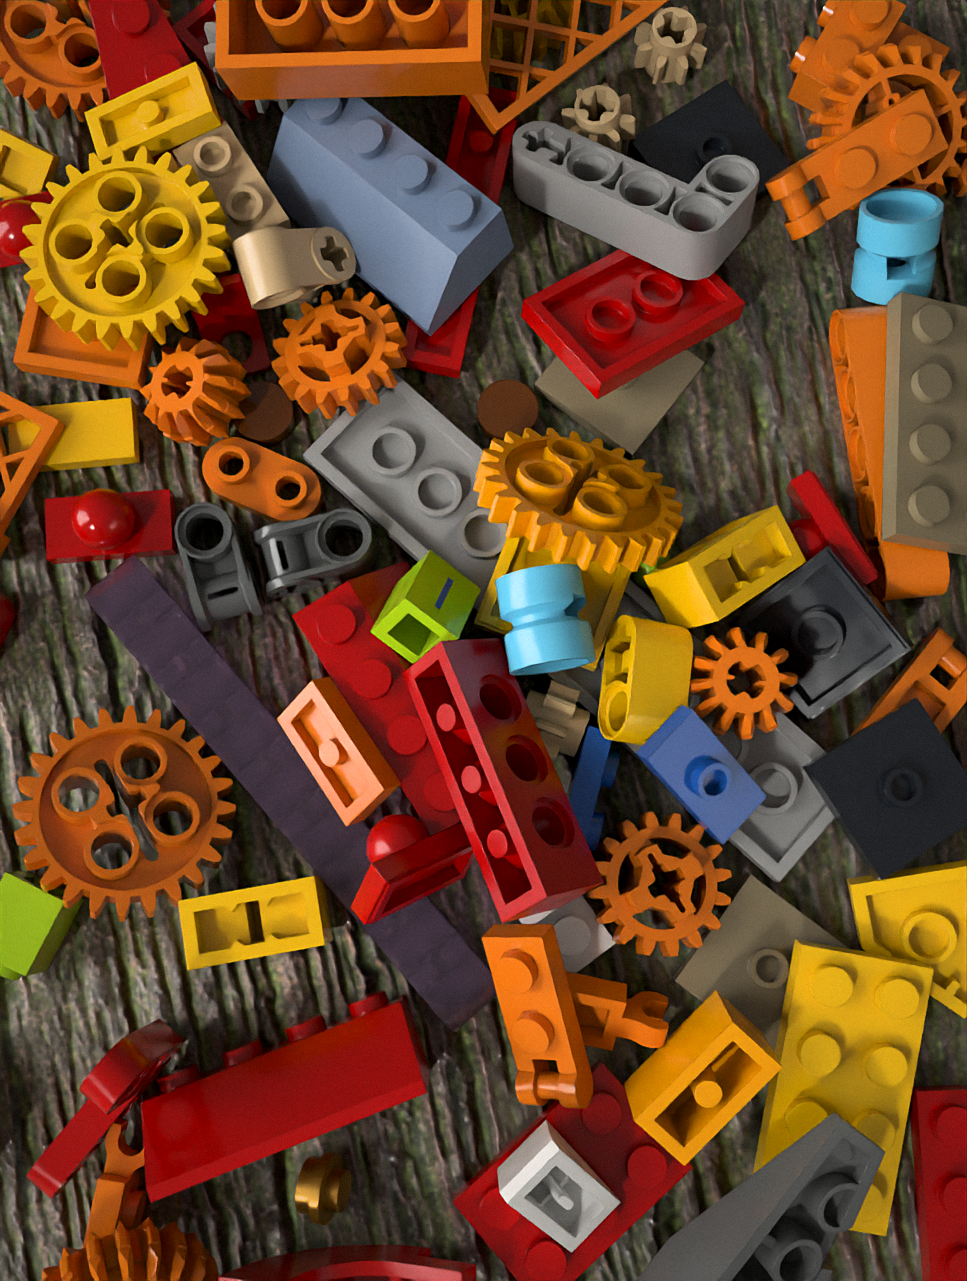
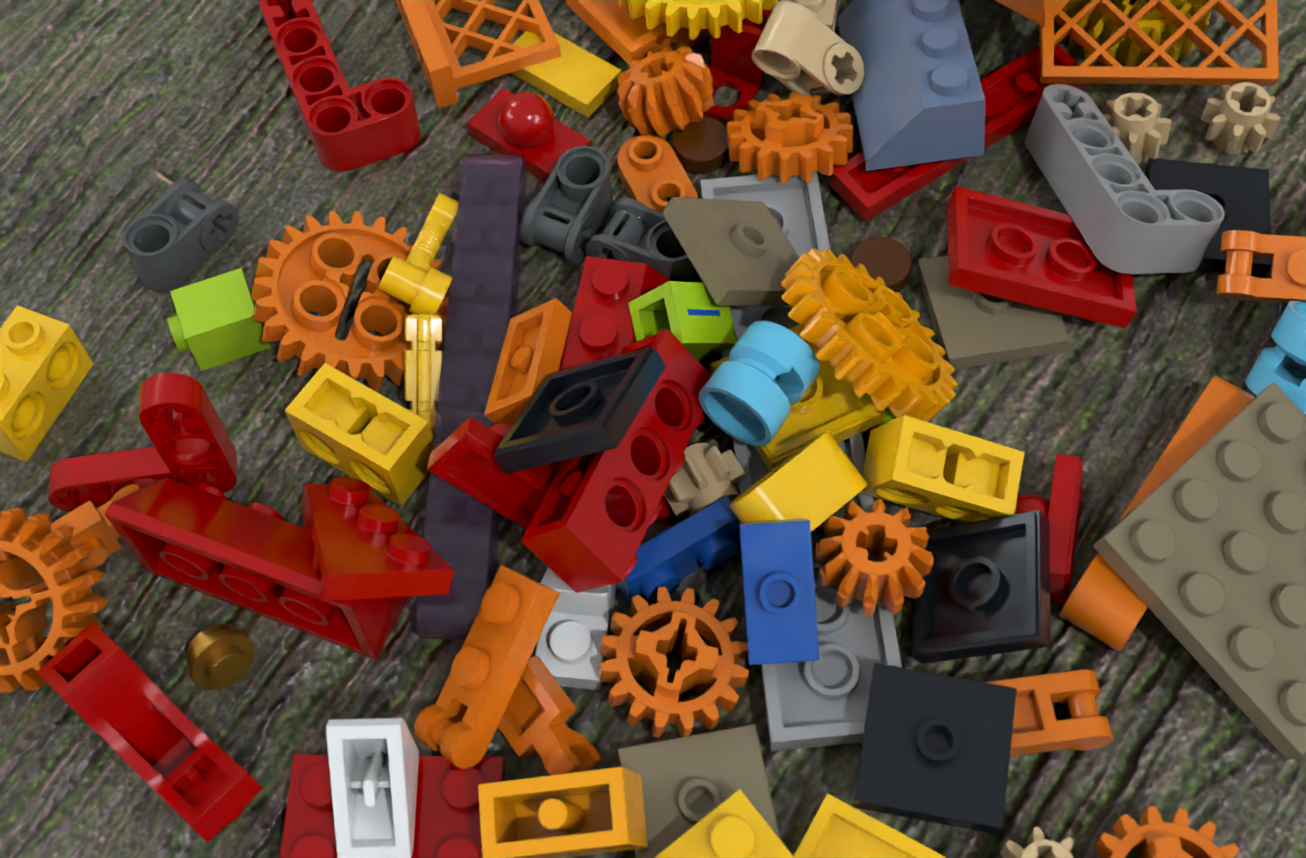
camera: 50 degrees right, 20 degrees down
none -> red wing [301,477,454,601]
none -> yellow brick [377,193,461,314]
none -> yellow axle [404,314,443,437]
none -> black plate [493,347,666,474]
none -> dark tan plate [662,197,799,306]

